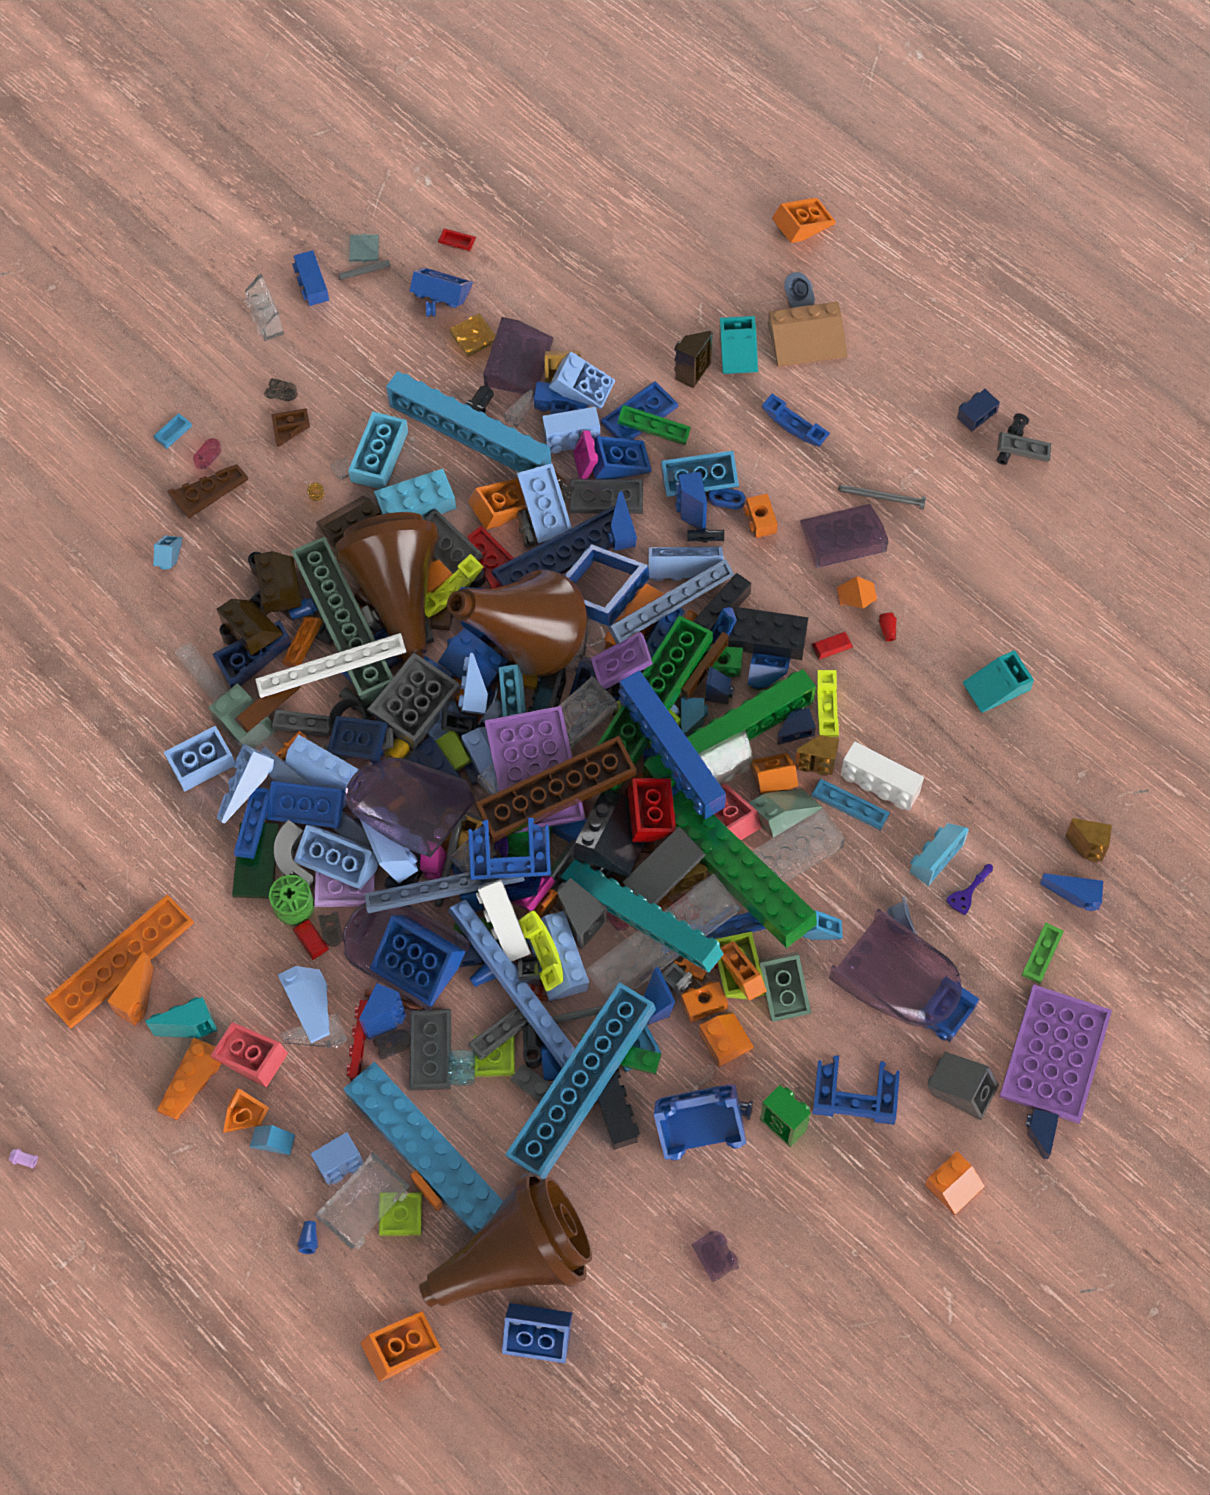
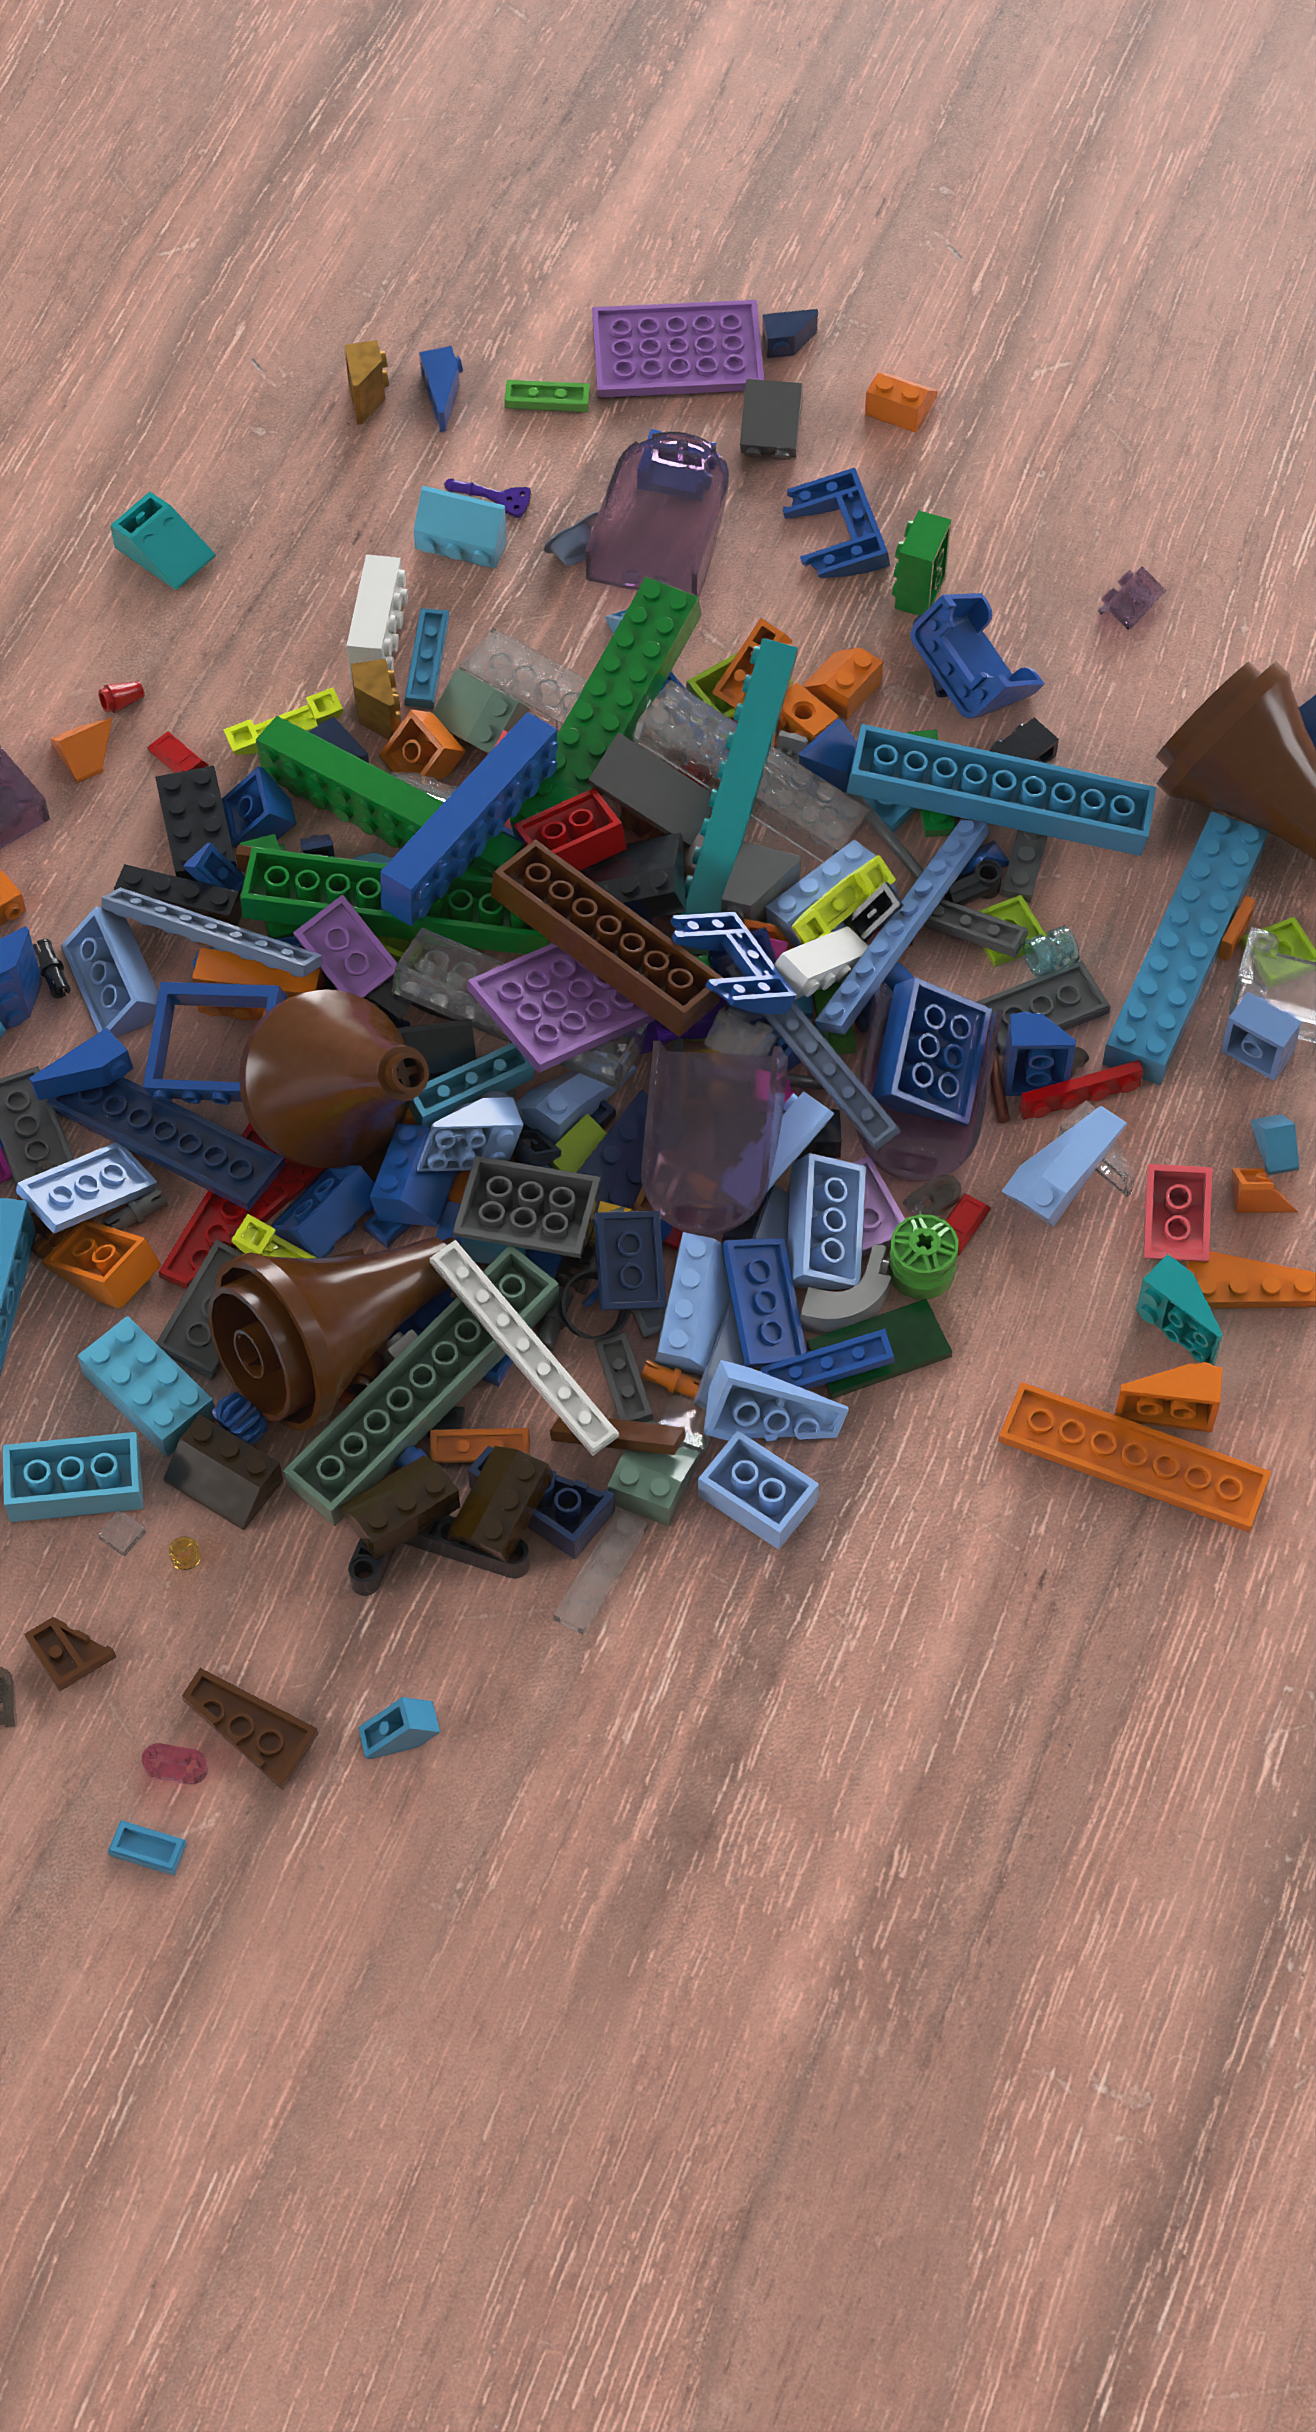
camera: 115 degrees left, 5 degrees down
sand green slope [759,952,811,1022] -> none

